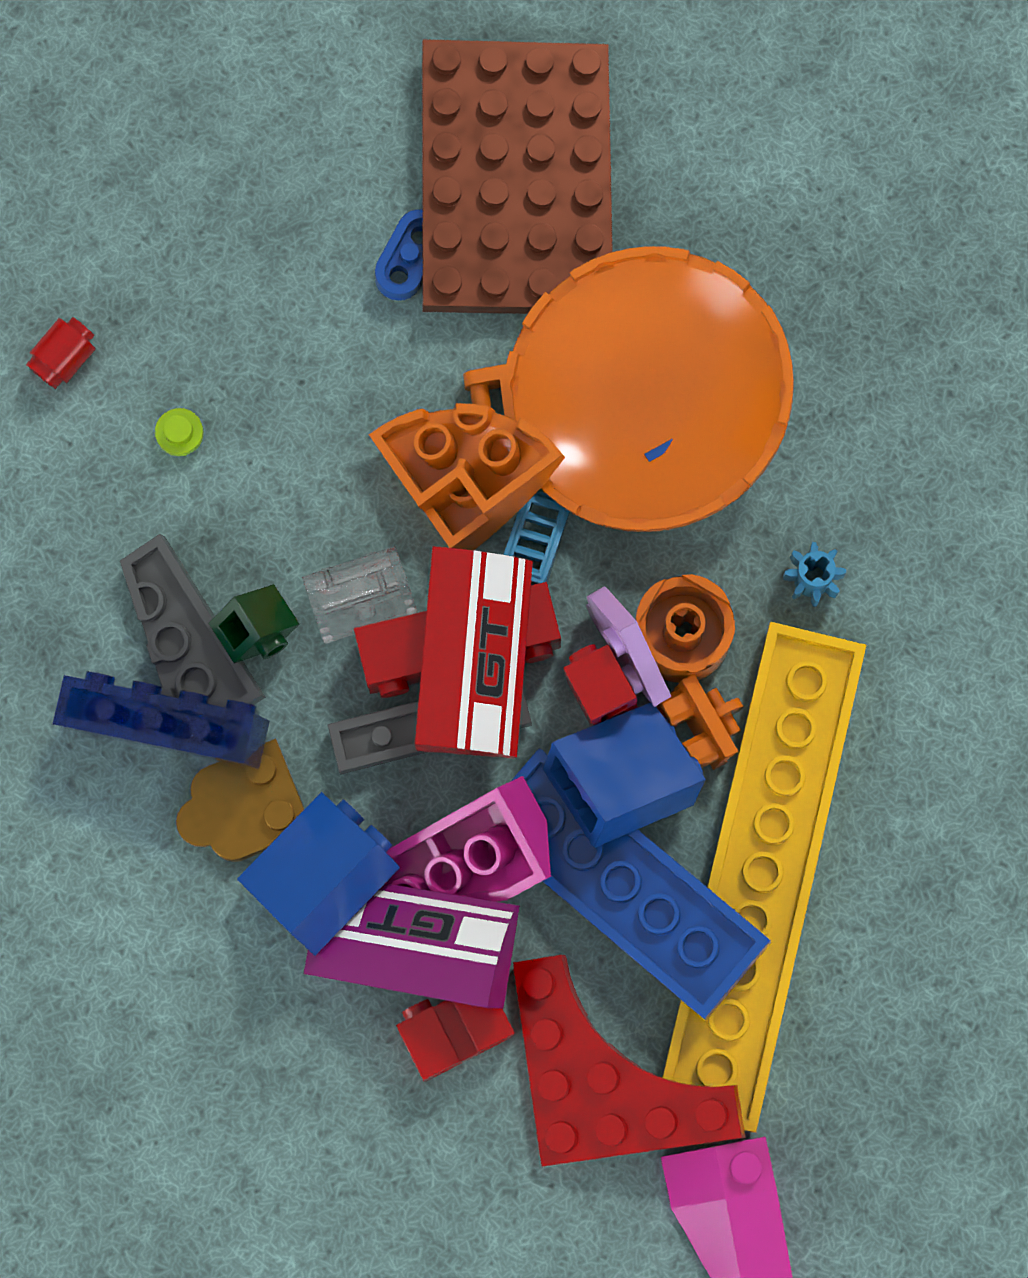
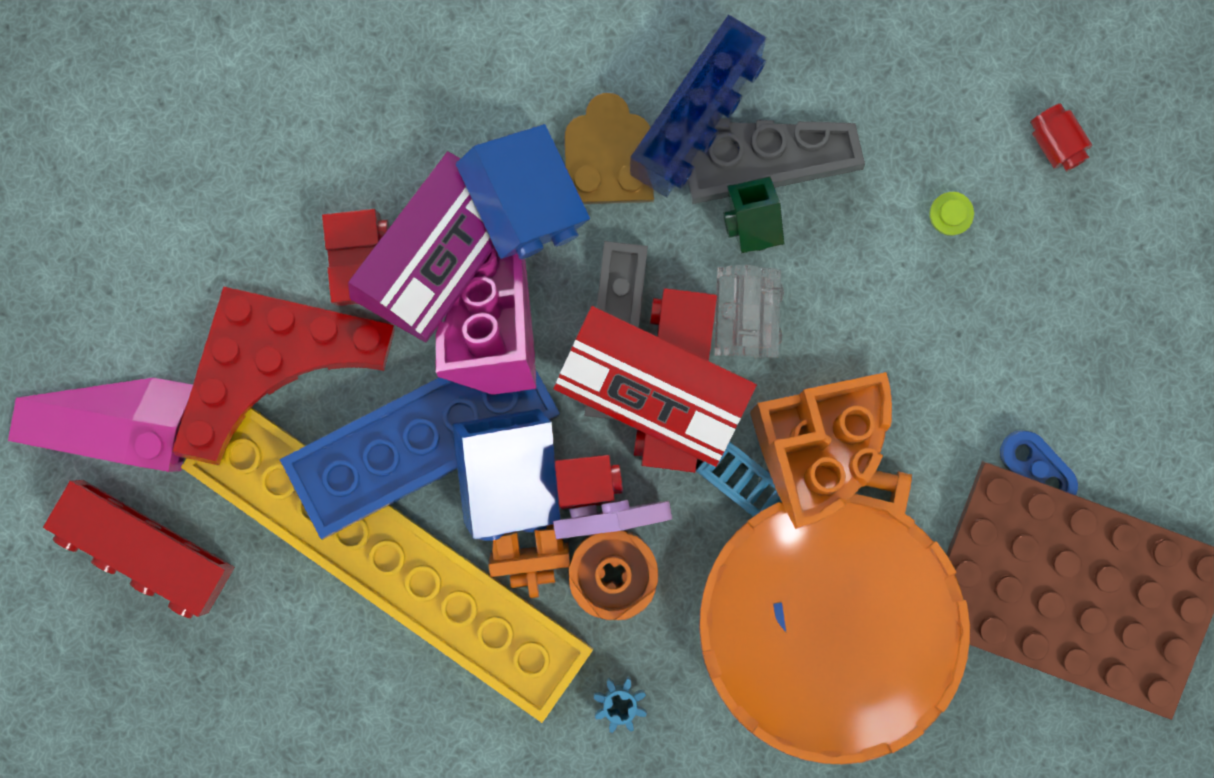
camera: 110 degrees right, 10 degrees up
none -> red brick [43,480,235,619]

